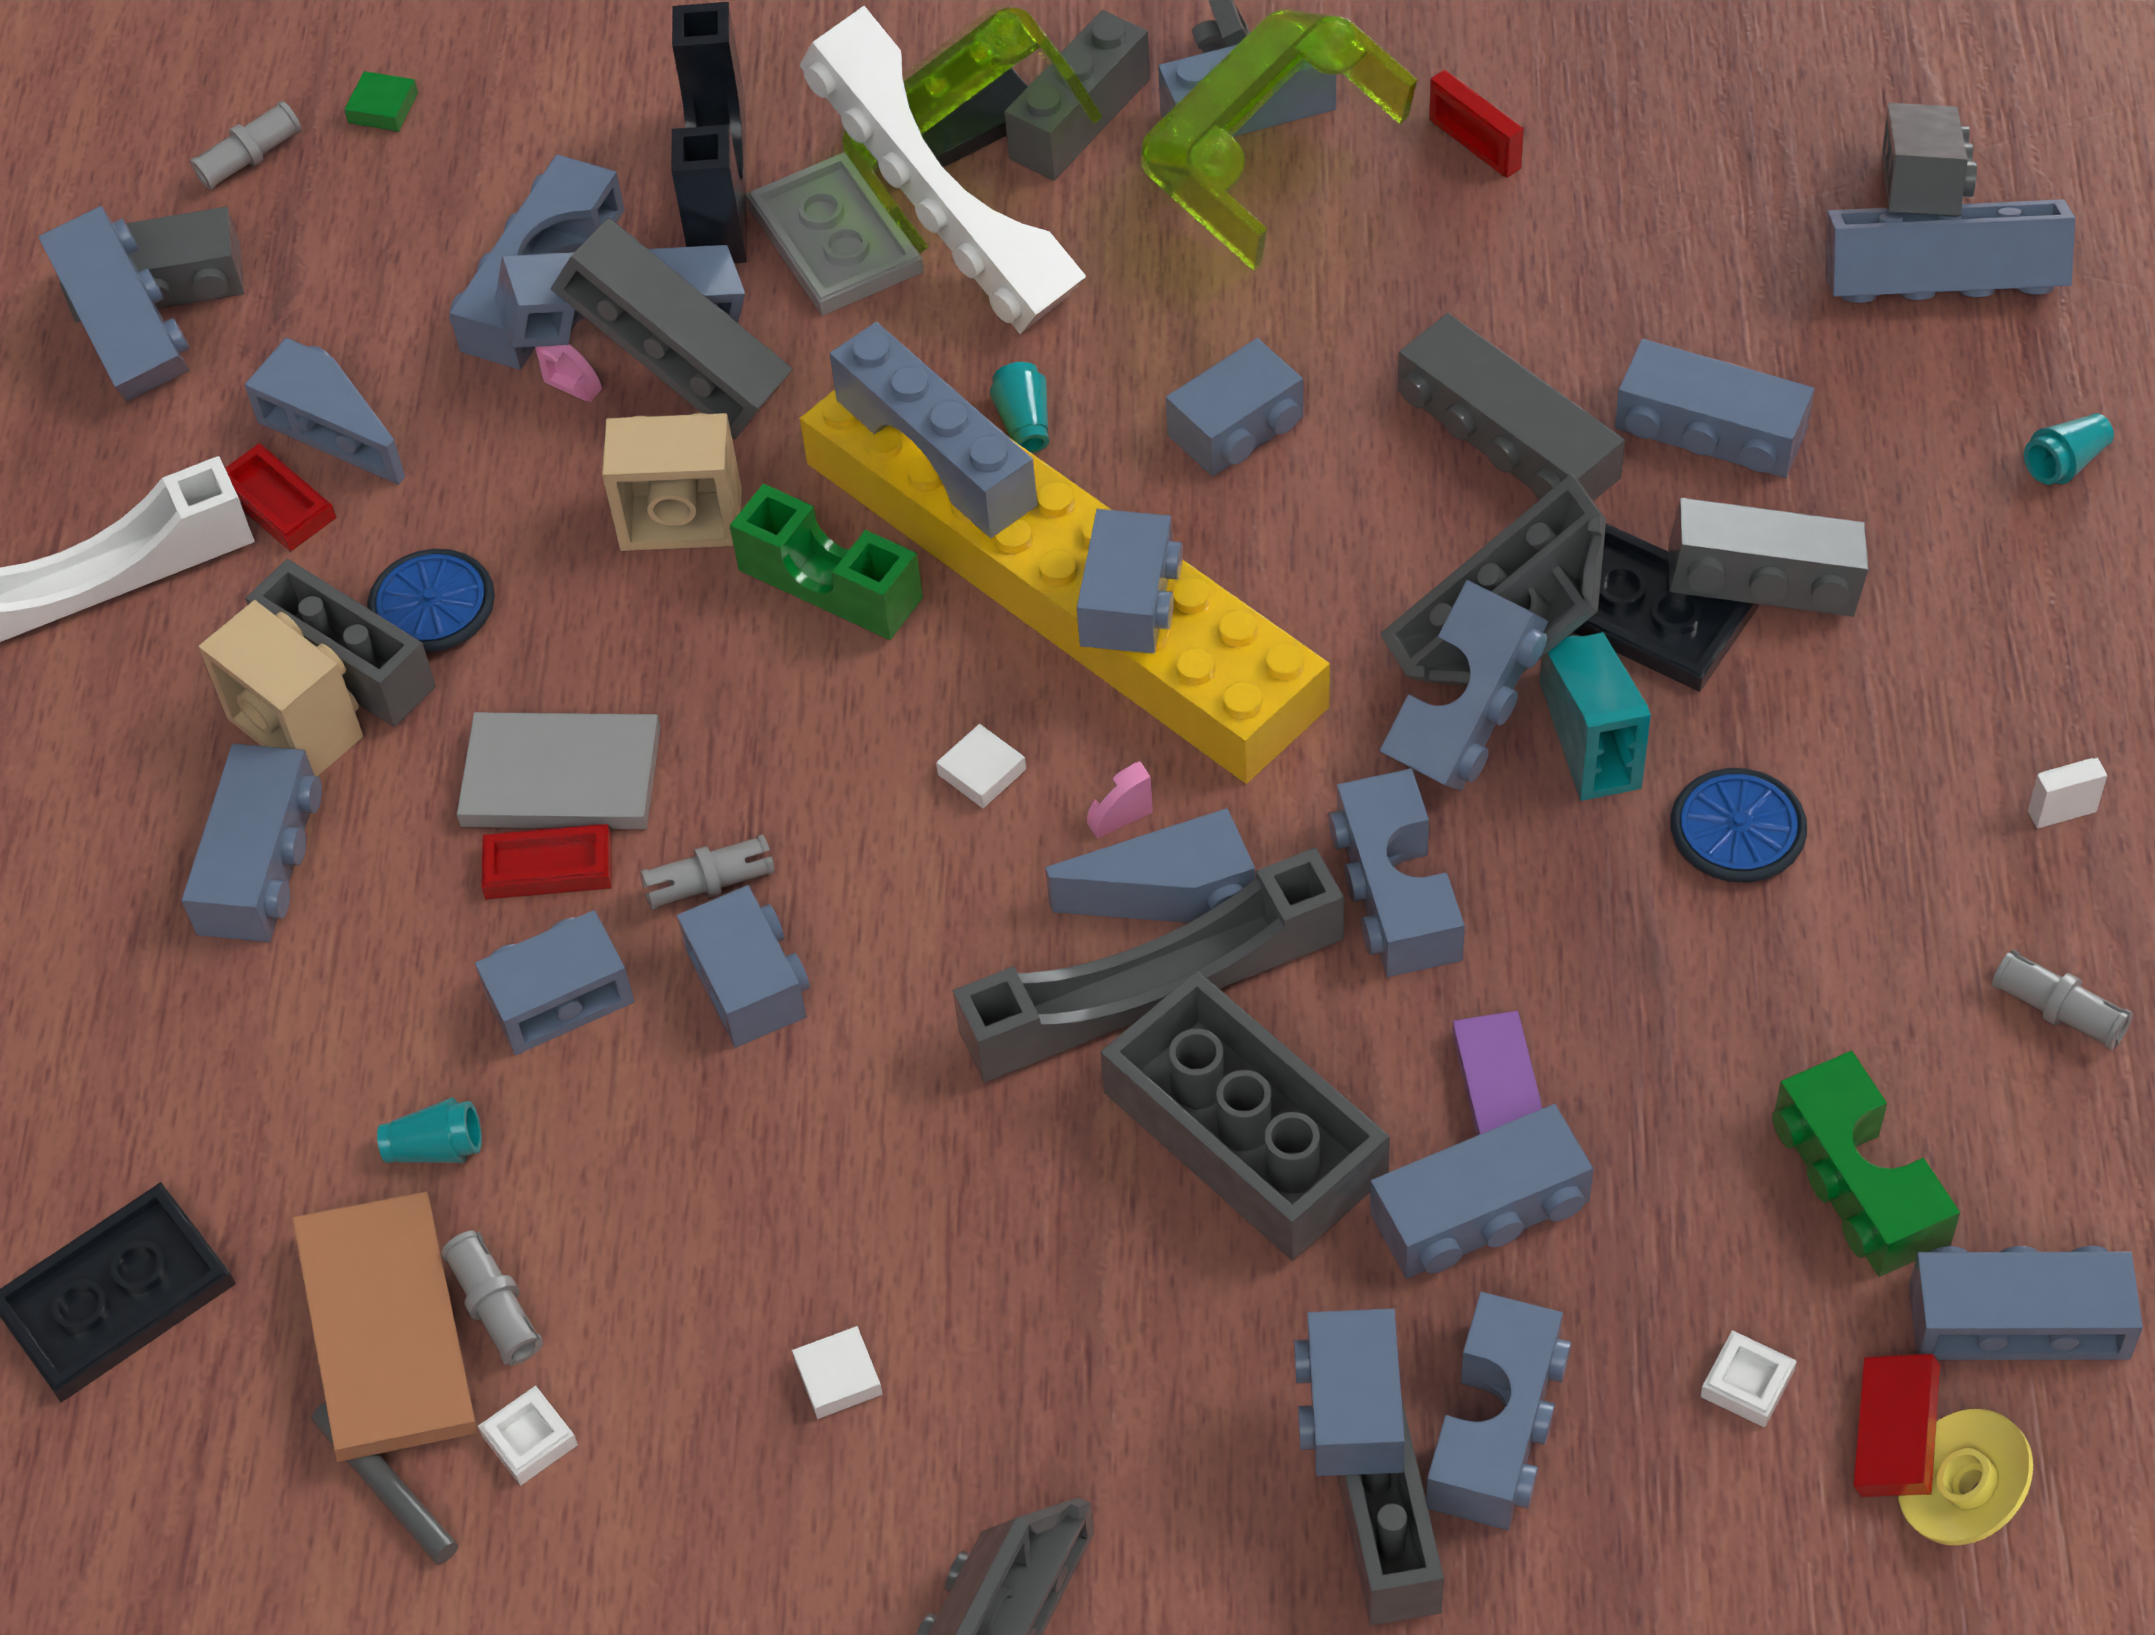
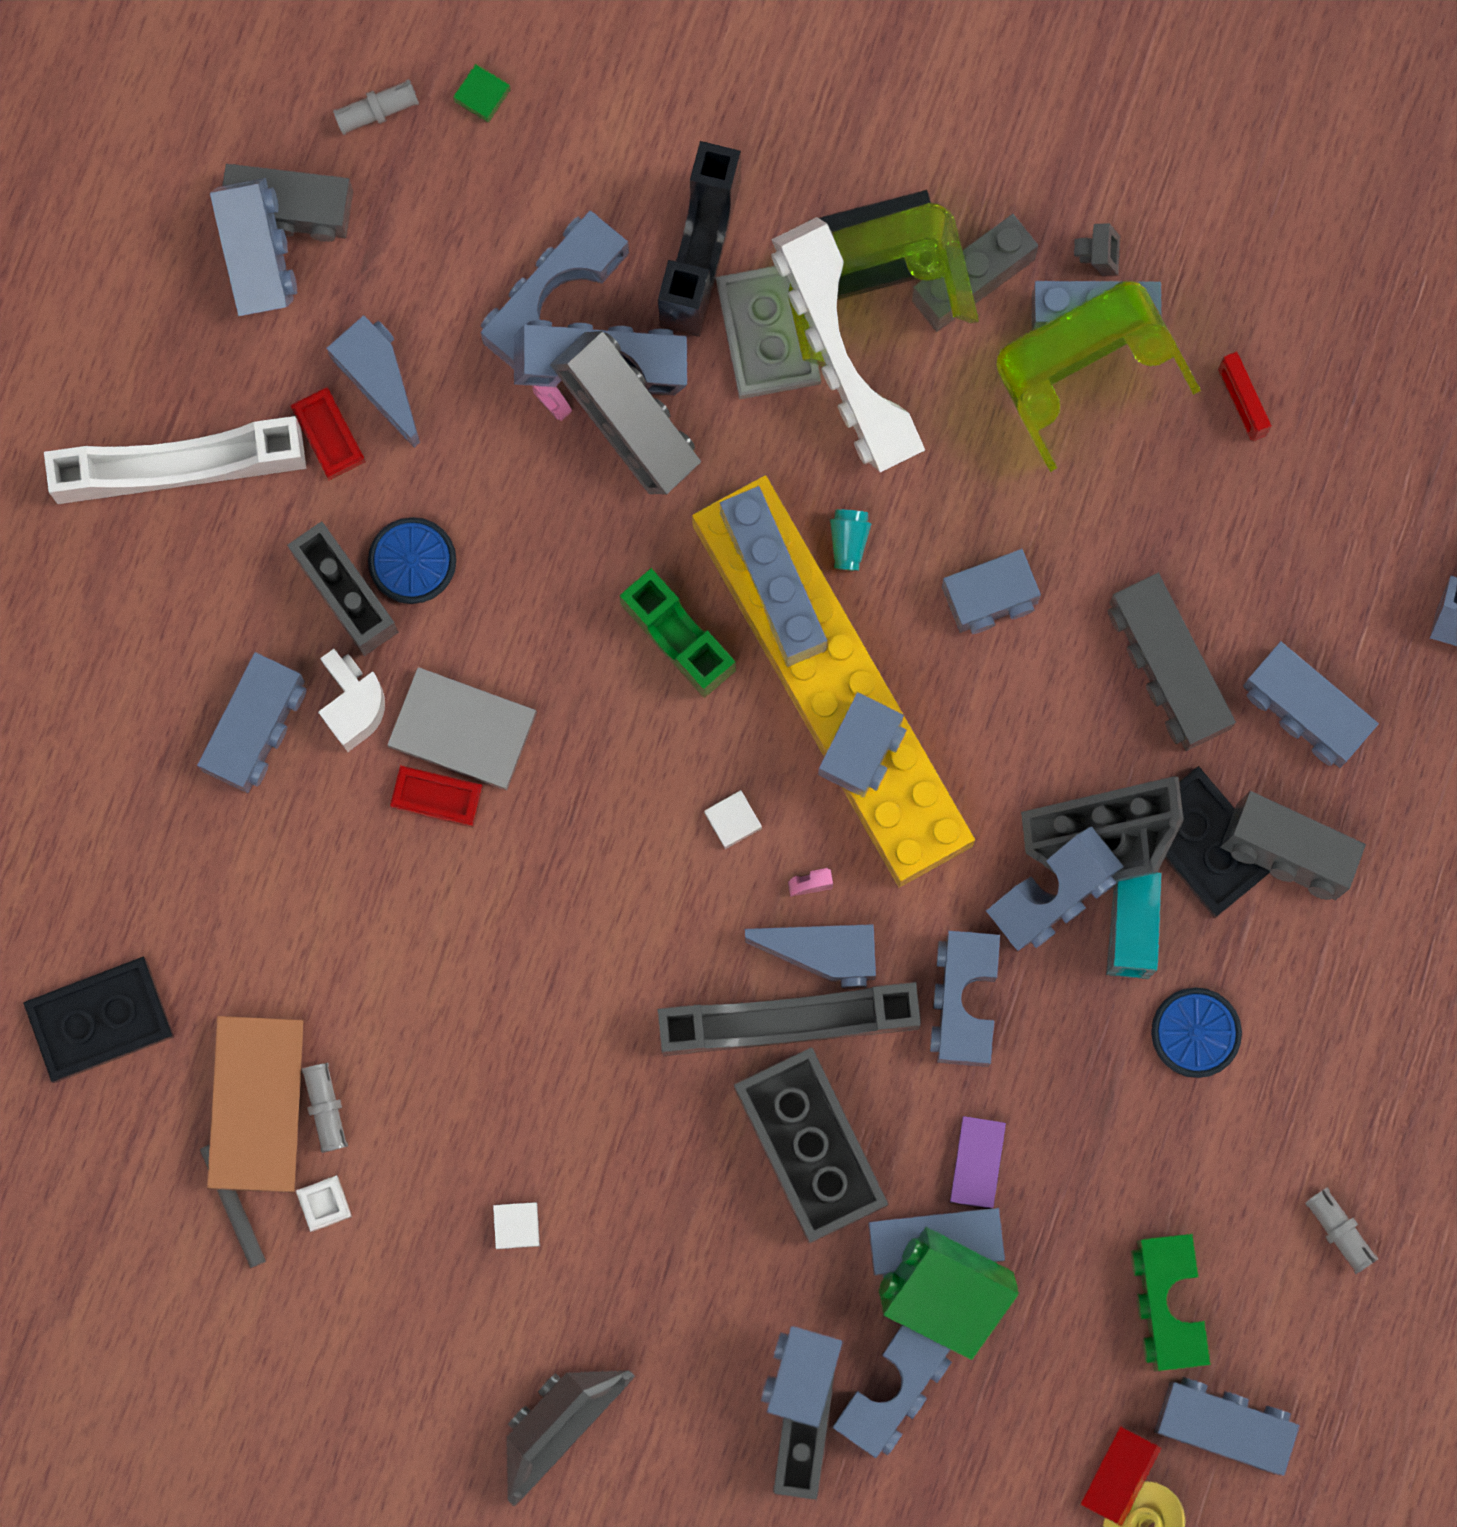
camera: 15 degrees right, 25 degrees up
tan brick [198,600,364,776] -> none
teal cone [377,1097,482,1164] -> none
sand blue brick [475,910,635,1056] -> none
tan brick [602,413,742,551] -> none
light grey pin [640,834,775,910] -> none
sand blue brick [677,885,810,1048] -> none
white tile [1700,1330,1797,1428] -> none
white tile [2028,758,2108,829] -> none
none -> white brick [318,649,385,752]
none -> green brick [879,1227,1019,1360]

